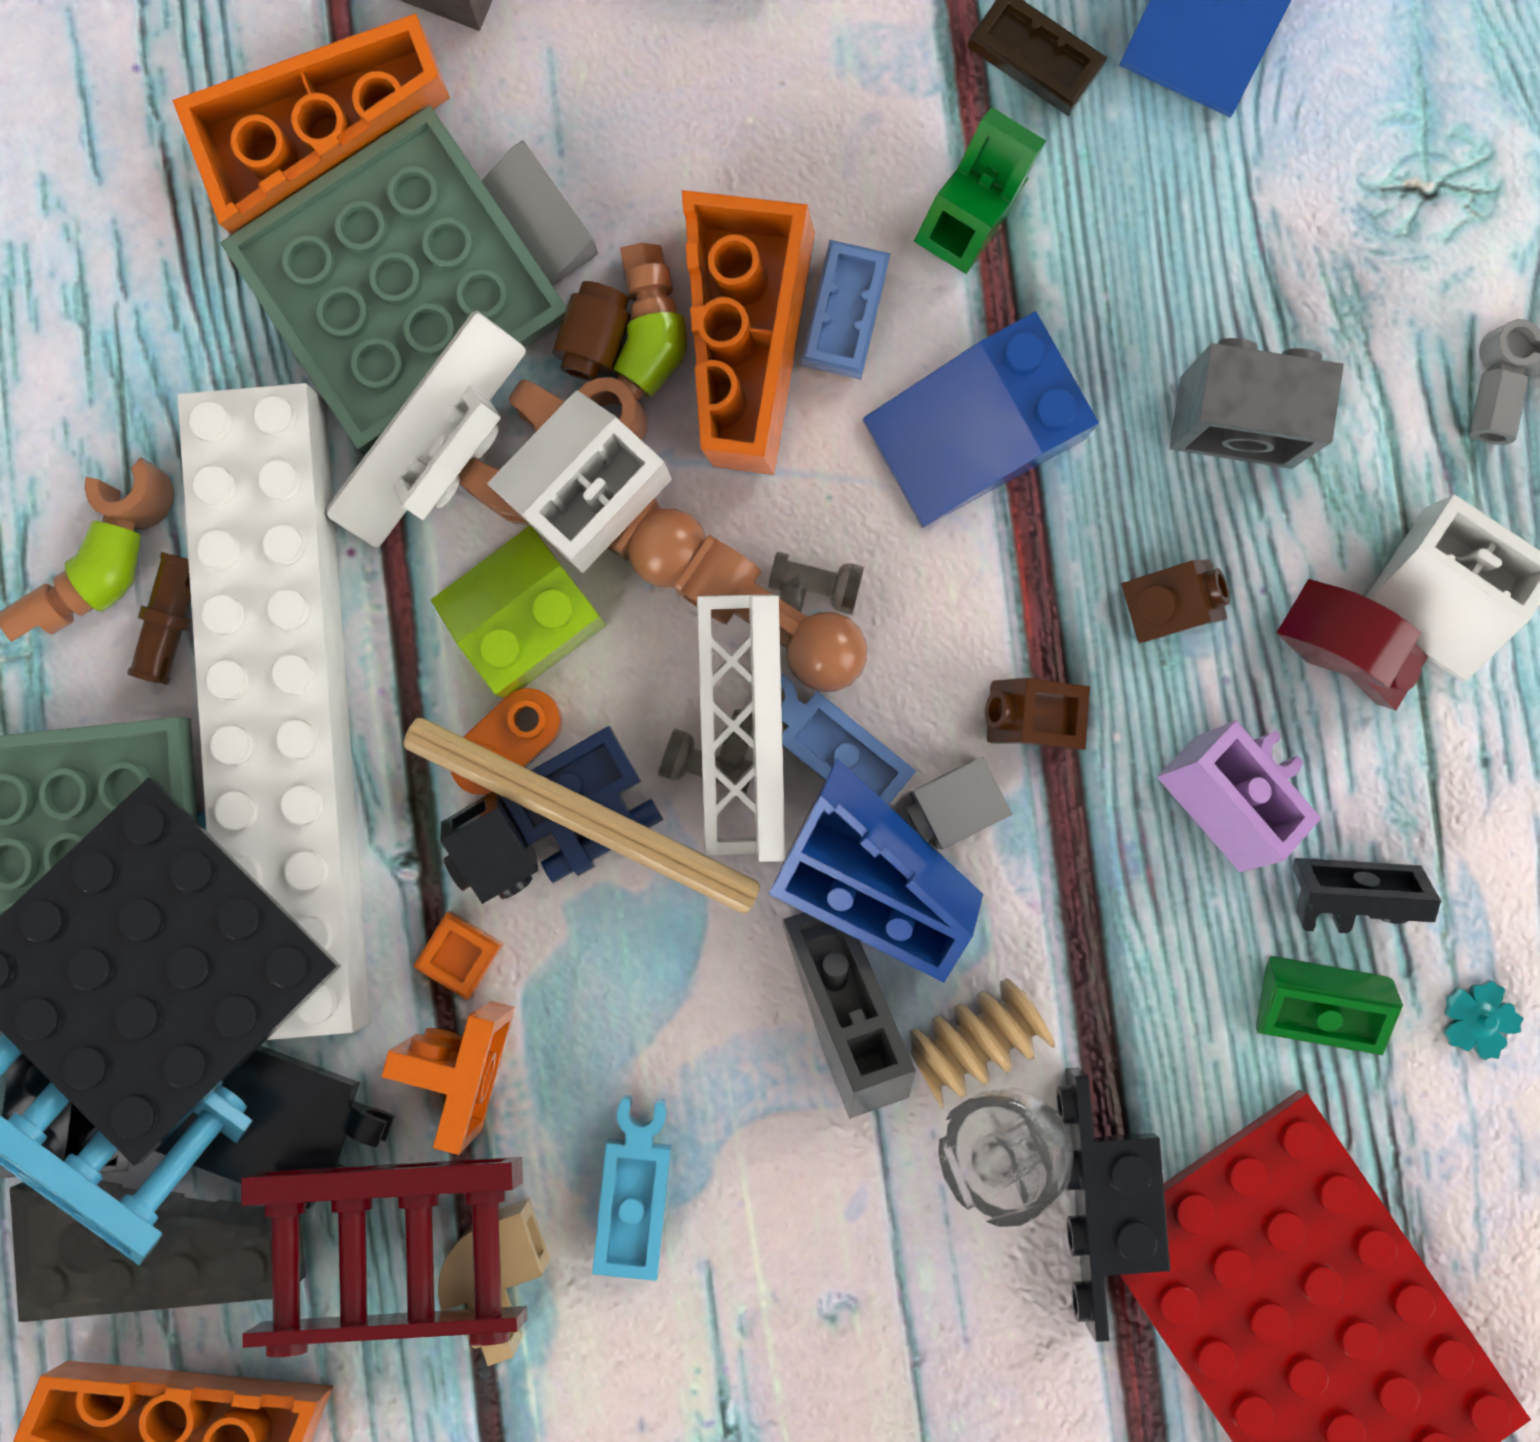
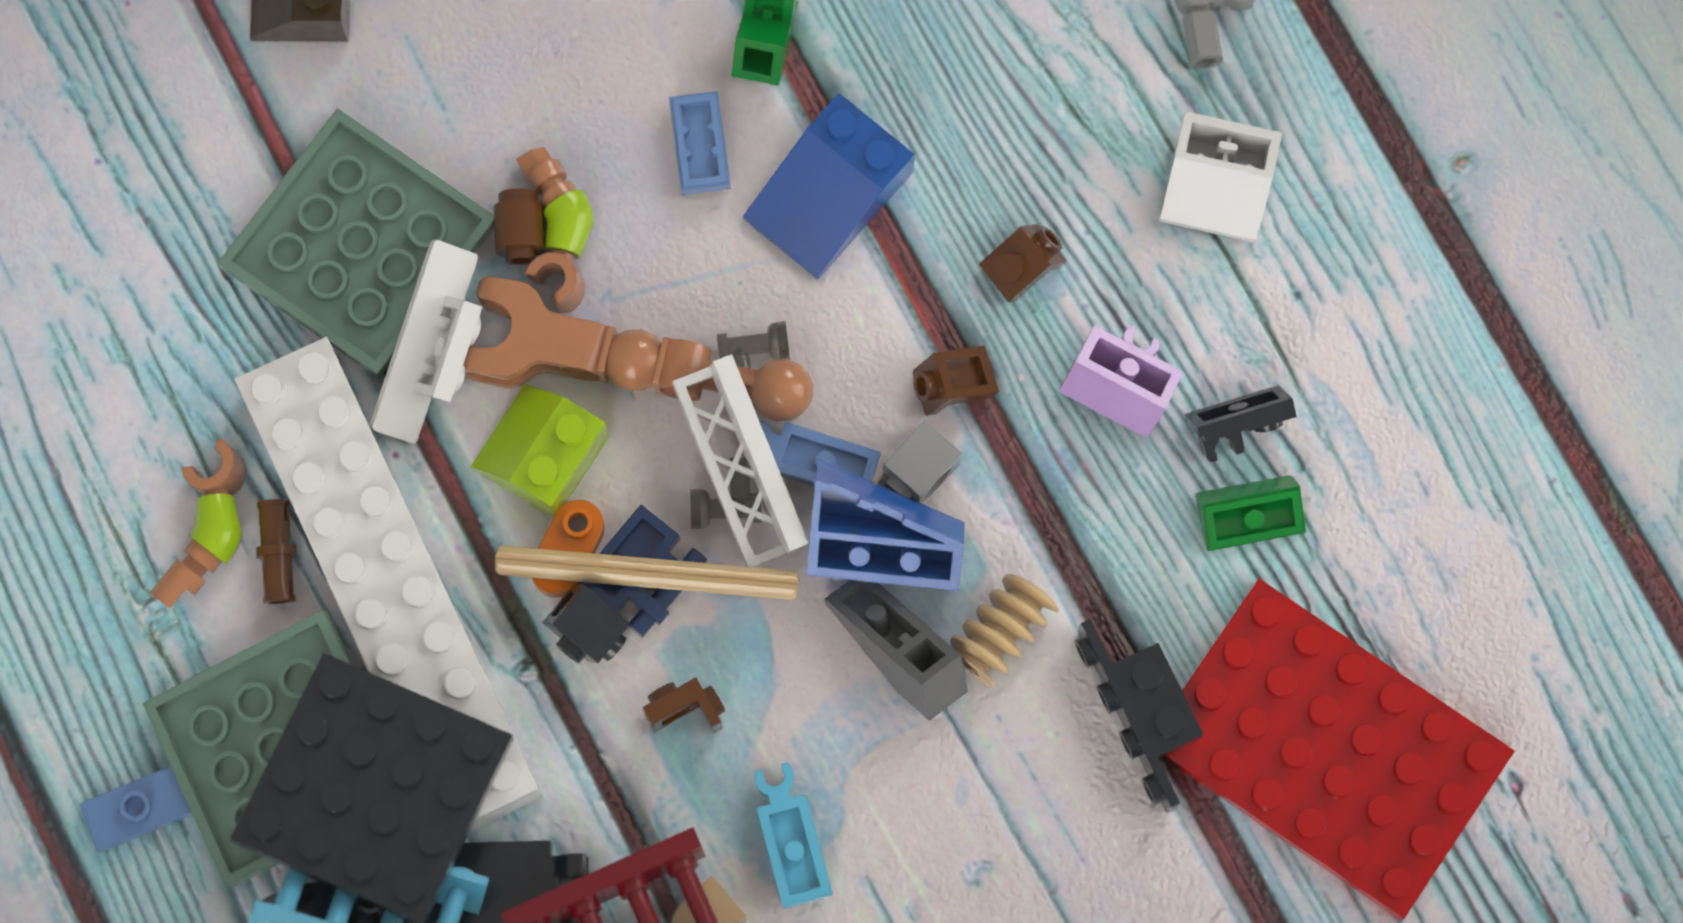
camera: 25 degrees left, 10 degrees down
orange wedge [172,13,450,234] -> none
orange bracket [381,1001,515,1155] -> none
orange tile [413,911,504,1000] -> none
light grey slope [482,140,598,286] -> none
white slope [487,390,672,574] -> none
orange wedge [681,190,815,475] -> none
clear cylinder [938,1087,1074,1227] -> none
flat silver brick [1169,338,1344,469] -> none
dark red brick [1276,579,1428,711] -> none
teal plant [1443,980,1524,1060] -> none
none -> reddish brown bracket [642,677,726,733]

